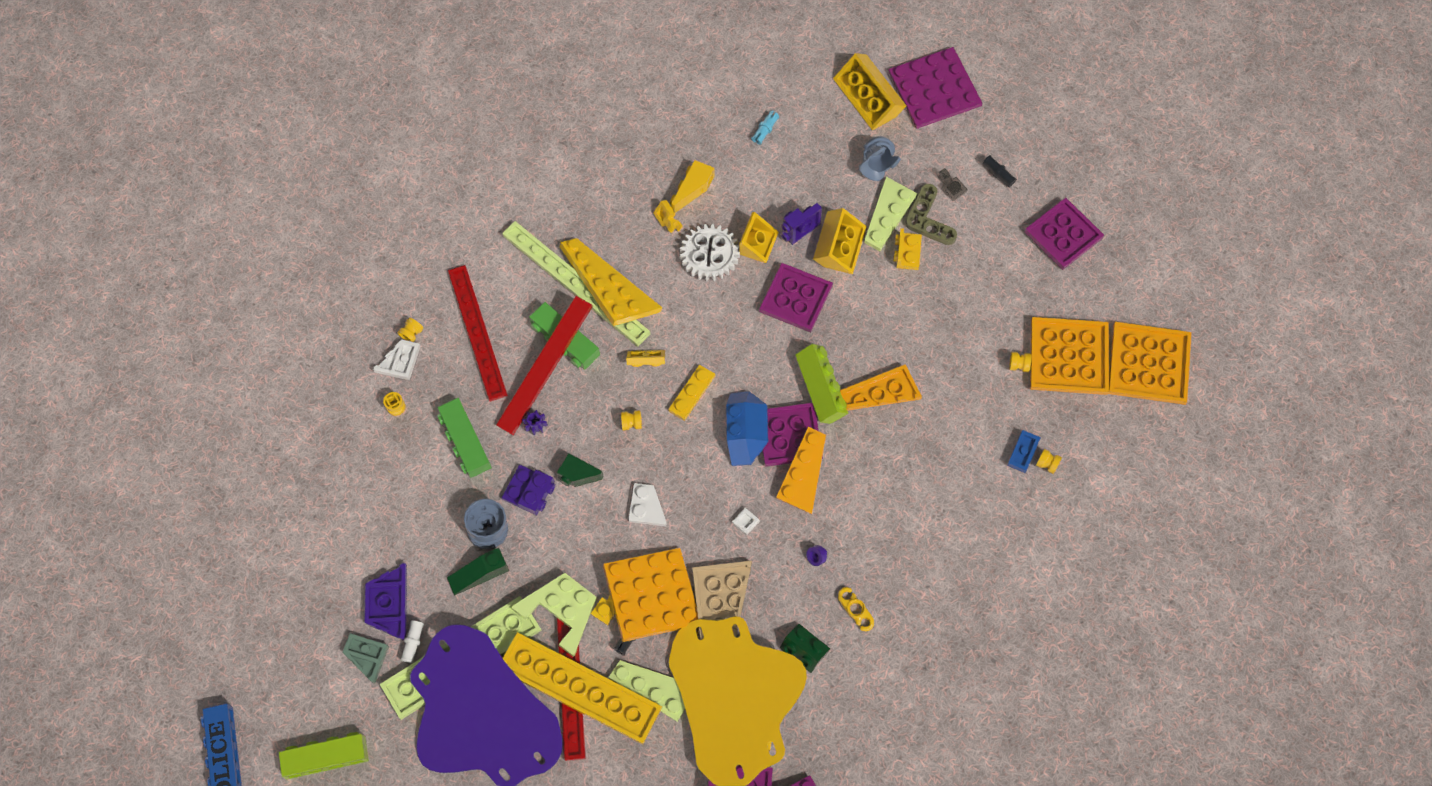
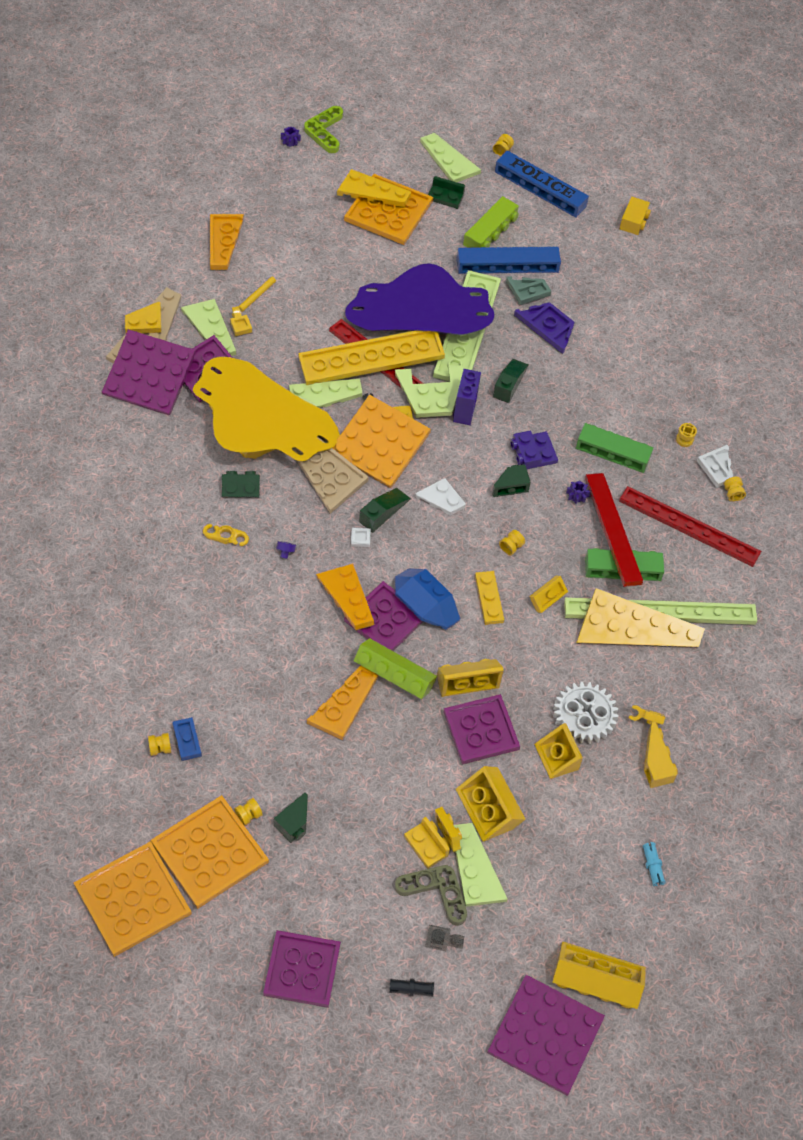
camera: 130 degrees right, 10 degrees down
white pin [400,620,424,663] -> none
sand blue wheel [464,499,508,549] -> none
dark purple plate [780,203,822,245] -> none
sand blue helmet [859,136,901,181] -> none
none -> dark green slope [274,792,308,843]
none -> dark green slope [359,488,411,533]
none -> yellow plate [435,807,462,852]
none -> yellow slope [437,659,504,697]
none -> dark purple window [453,369,481,426]
none -> blue brick [457,246,561,274]
none -> yellow brick [619,196,651,235]

